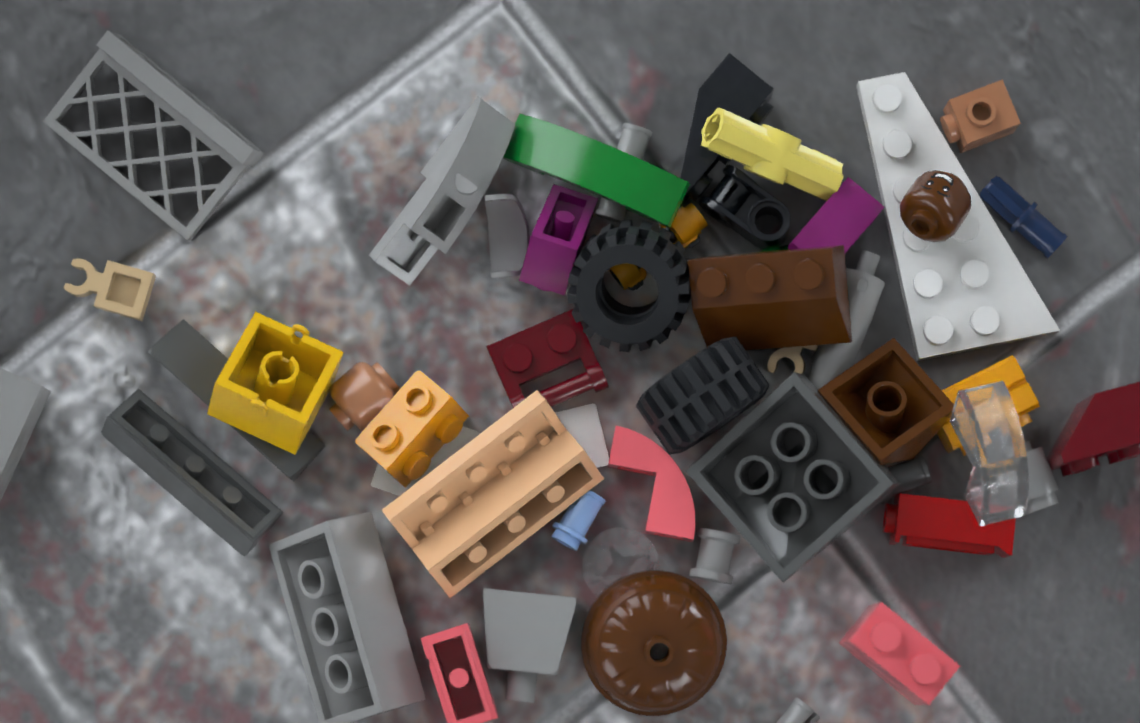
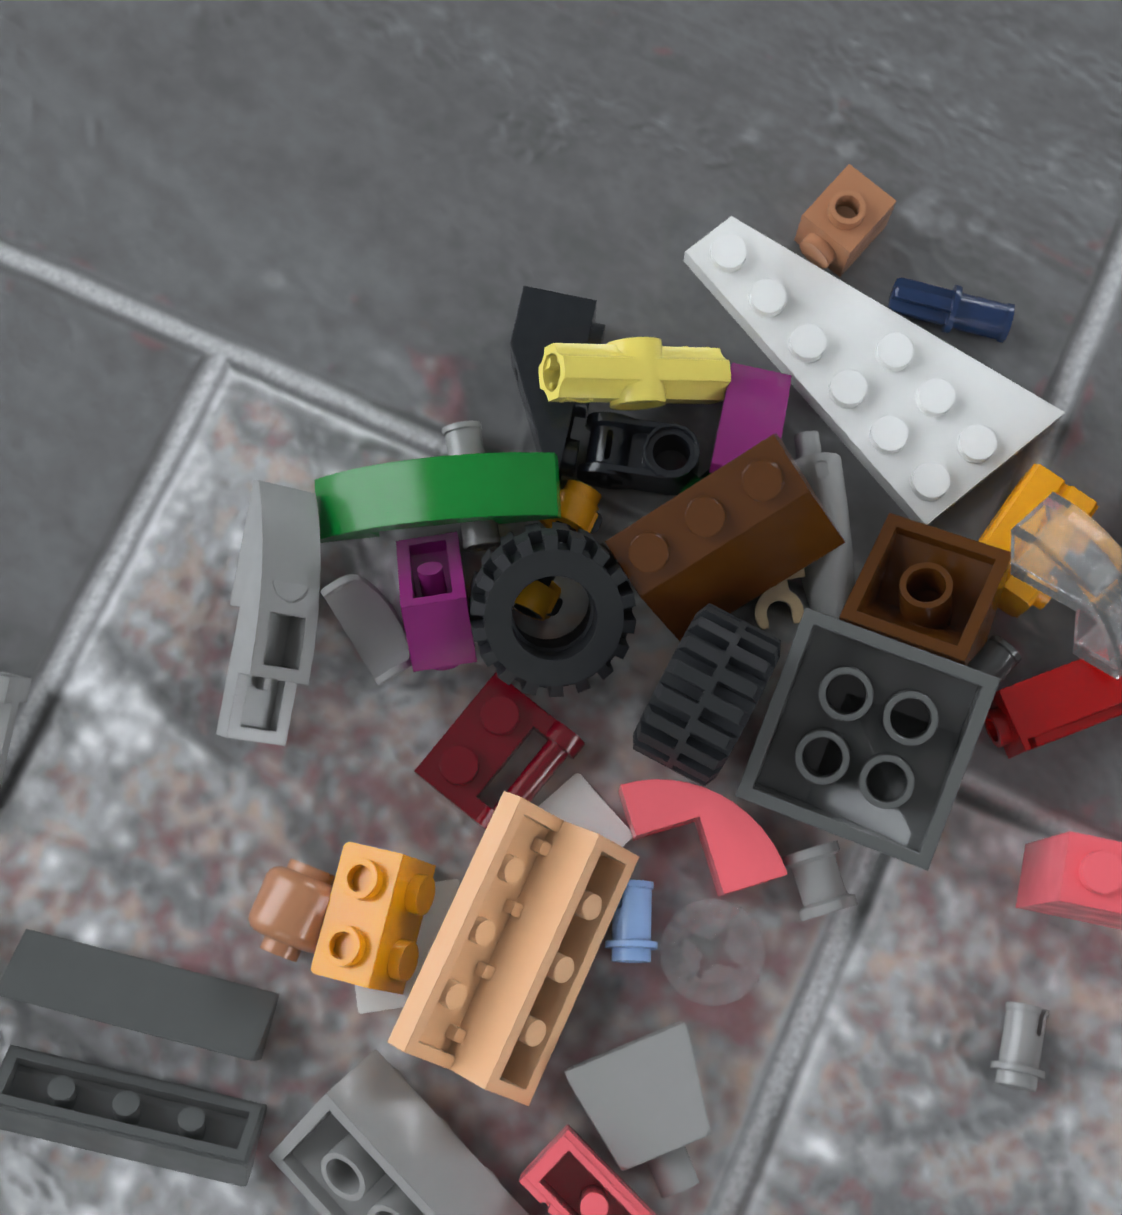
camera: 30 degrees left, 5 degrees down
yellow brick [207,311,344,455] -> none
reddish brown hat [581,570,727,716] -> none
reddish brown head [900,170,971,243] -> none

